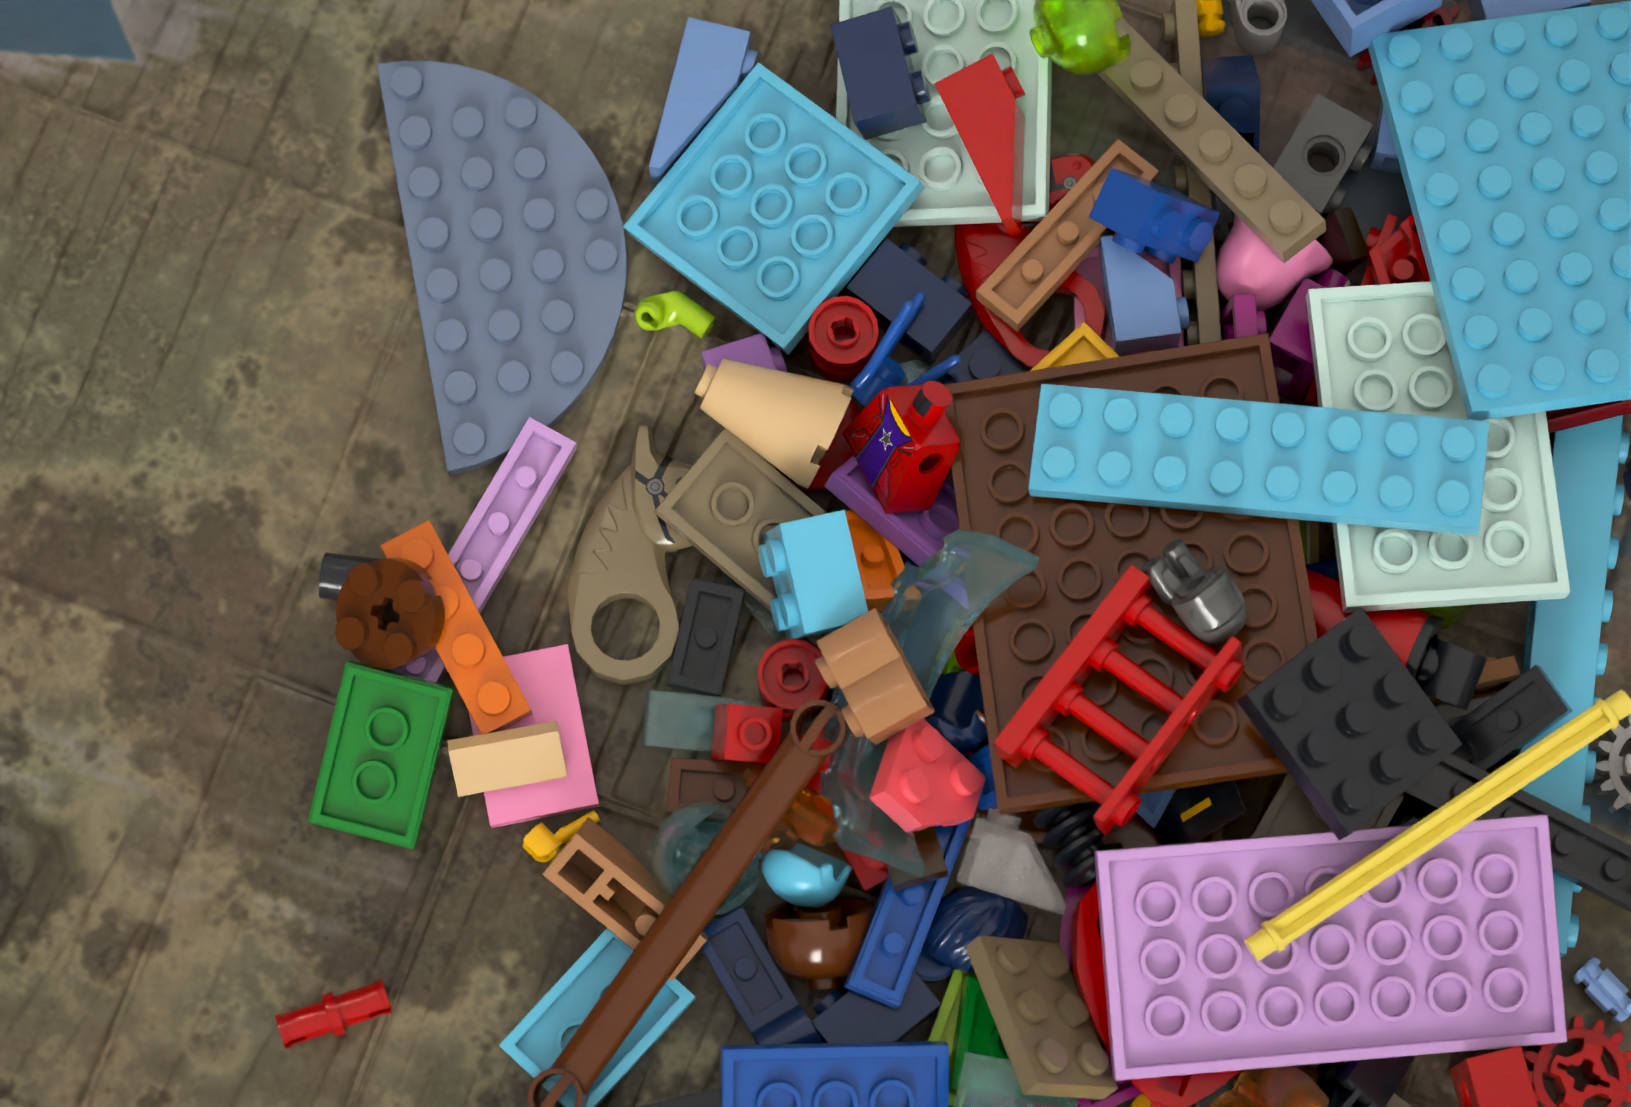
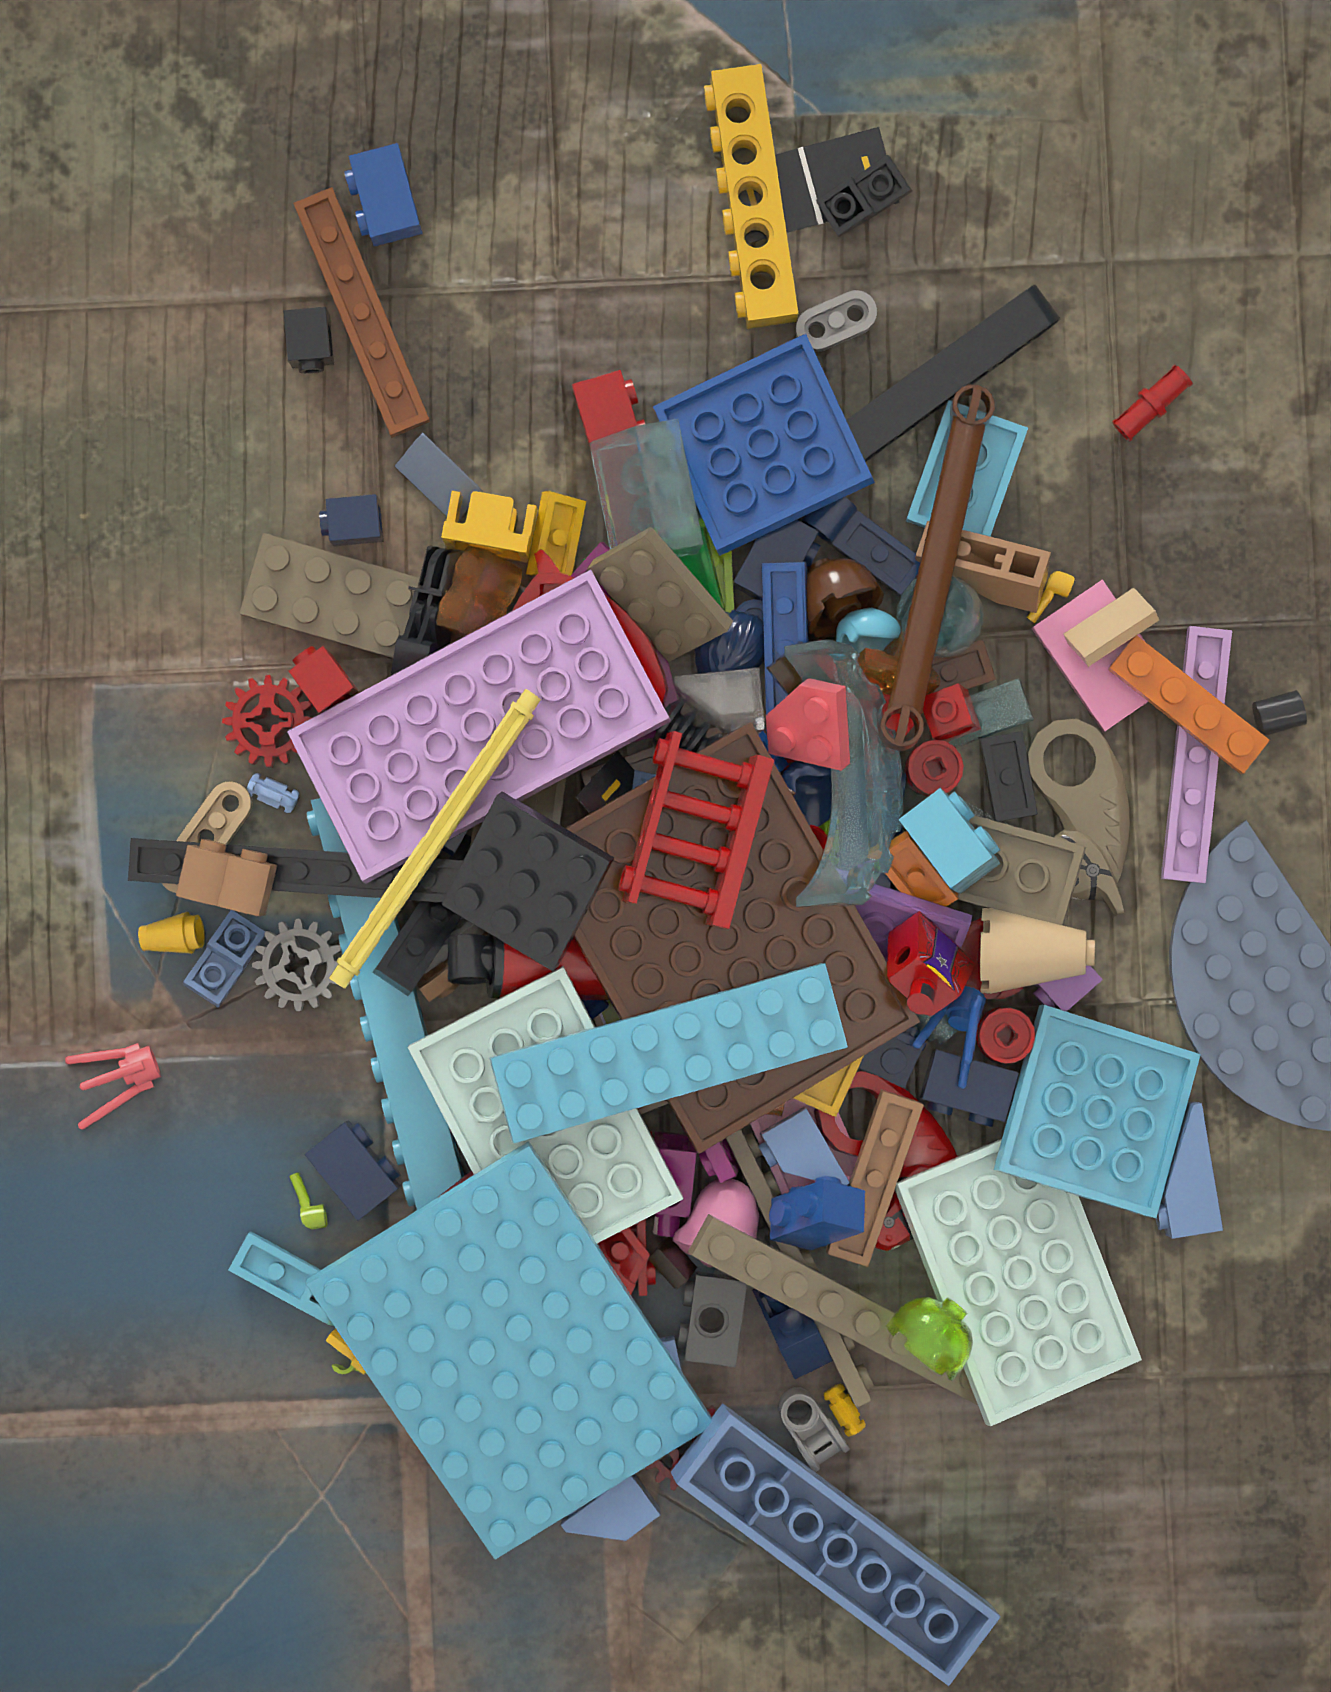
camera: 155 degrees right, 10 degrees up
green tile [307,660,456,849] -> none
reddish brown plate [335,558,445,669] -> none
lime arm [634,291,717,339] -> none
medium nougat brick [815,608,935,745] -> none
dark blue brick [831,6,931,140] -> none
red slope [934,54,1026,237] -> none
dark grey piece [1141,539,1248,644] -> none

